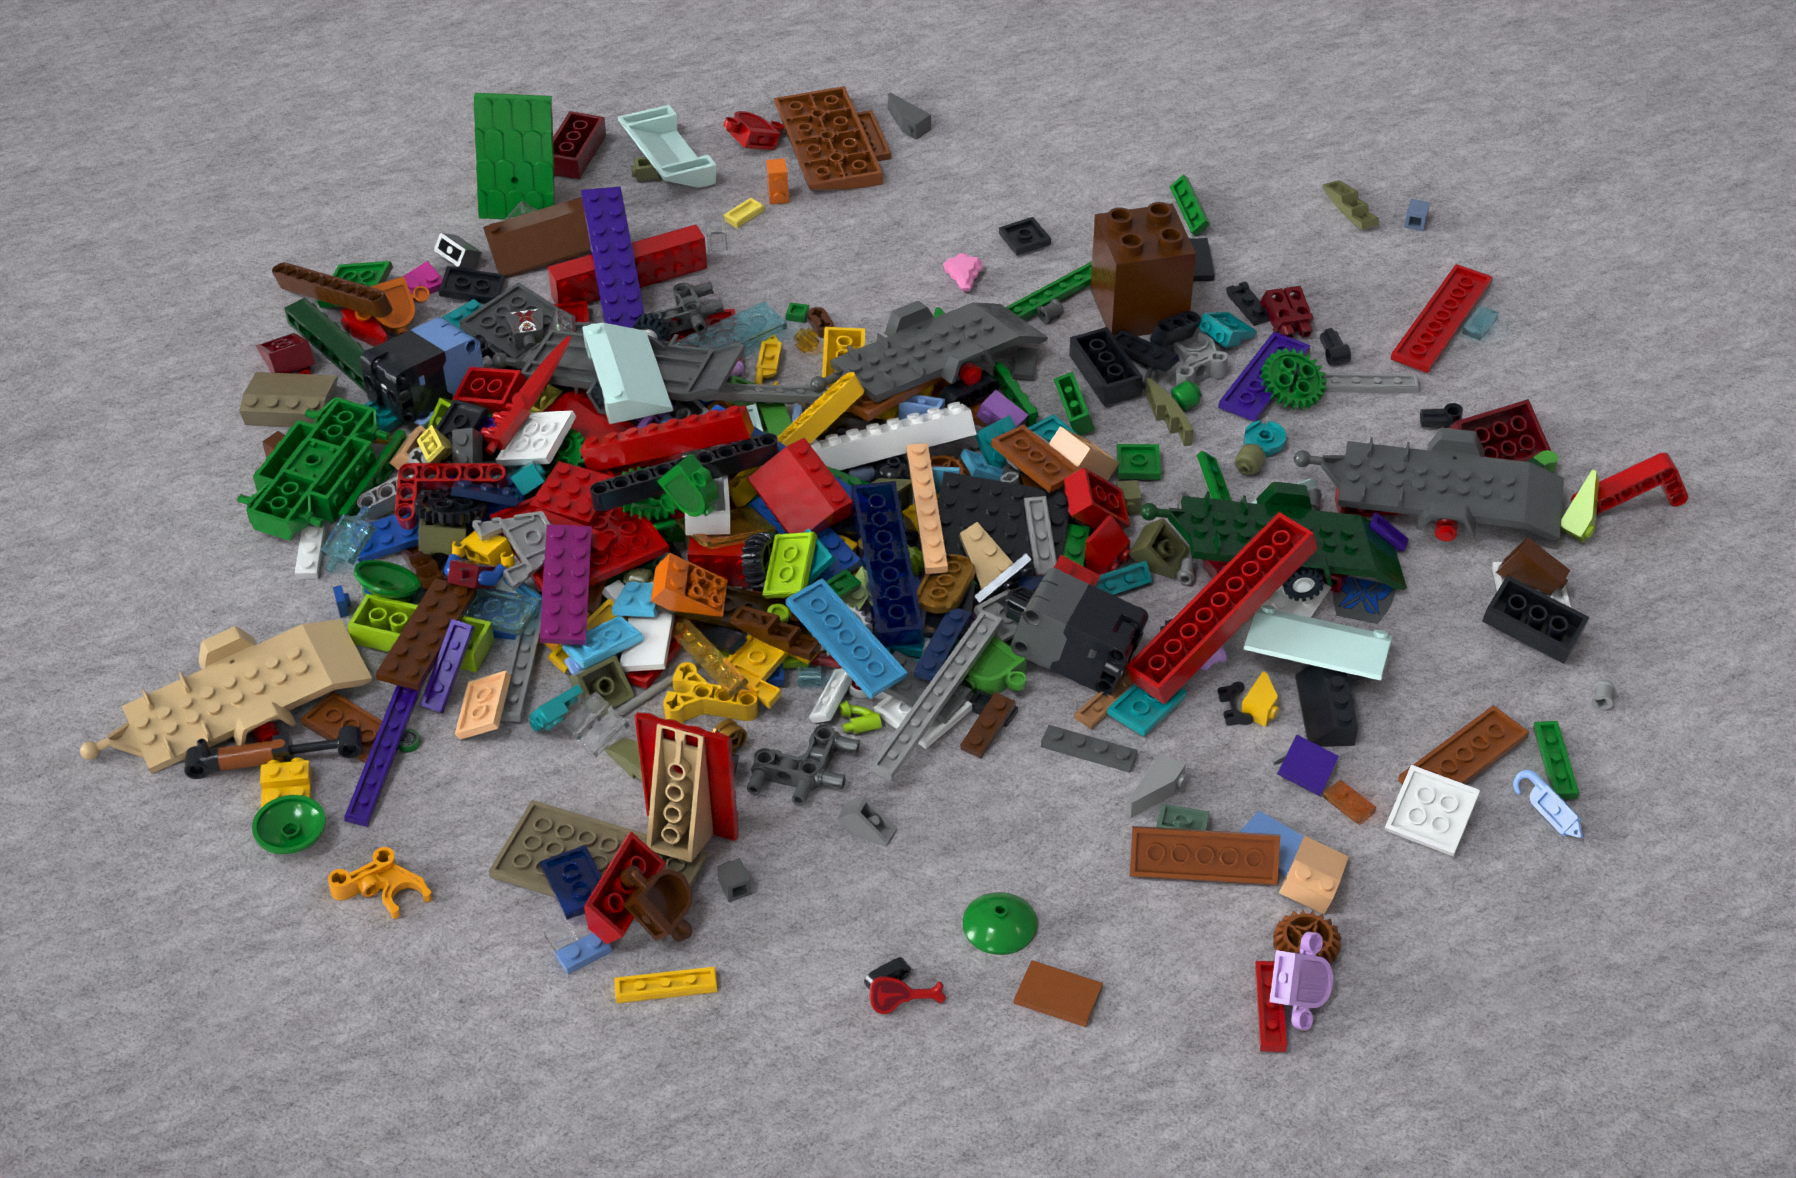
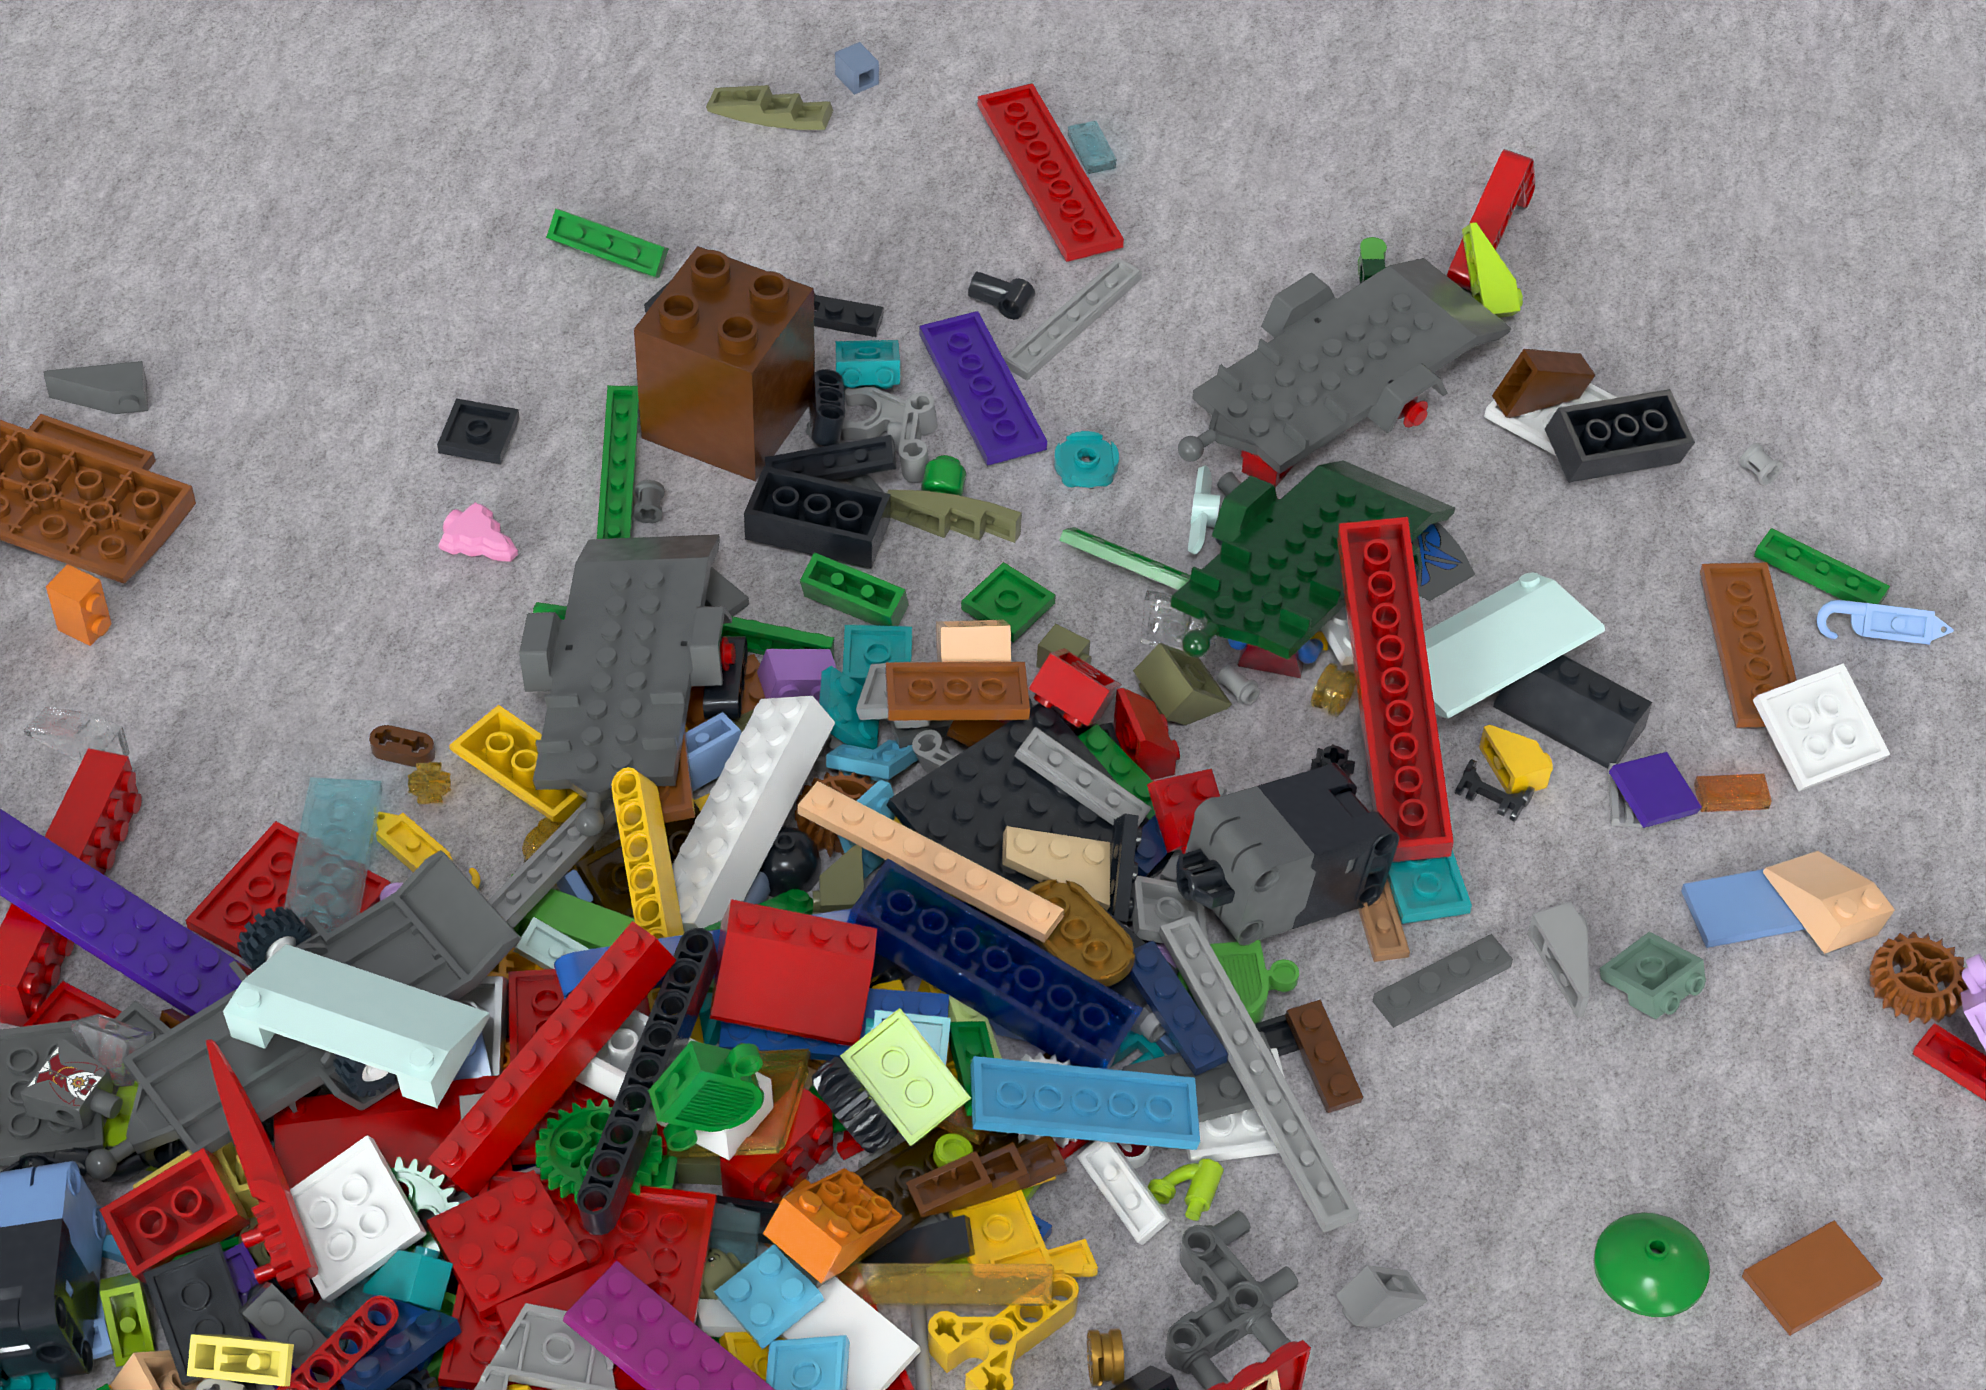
camera: 55 degrees left, 5 degrees up
dark grey pin [646,281,724,334] -> none
light yellow tile [723,198,765,228] -> none
green tile [785,302,810,323] -> none
clear light blue bush [798,665,822,686] -> none
teal plate [1095,561,1153,595] -> none
dark orange plate [1130,826,1280,885] -> none
olive head [1235,444,1266,475] -> none
dark red hips [1260,286,1314,338] -> none
green gear [1260,348,1327,410] -> none
dark purple tile [1369,512,1409,551] -> none
black piece [1420,403,1463,428] -> none
dark red slope [1449,399,1551,462] -> none

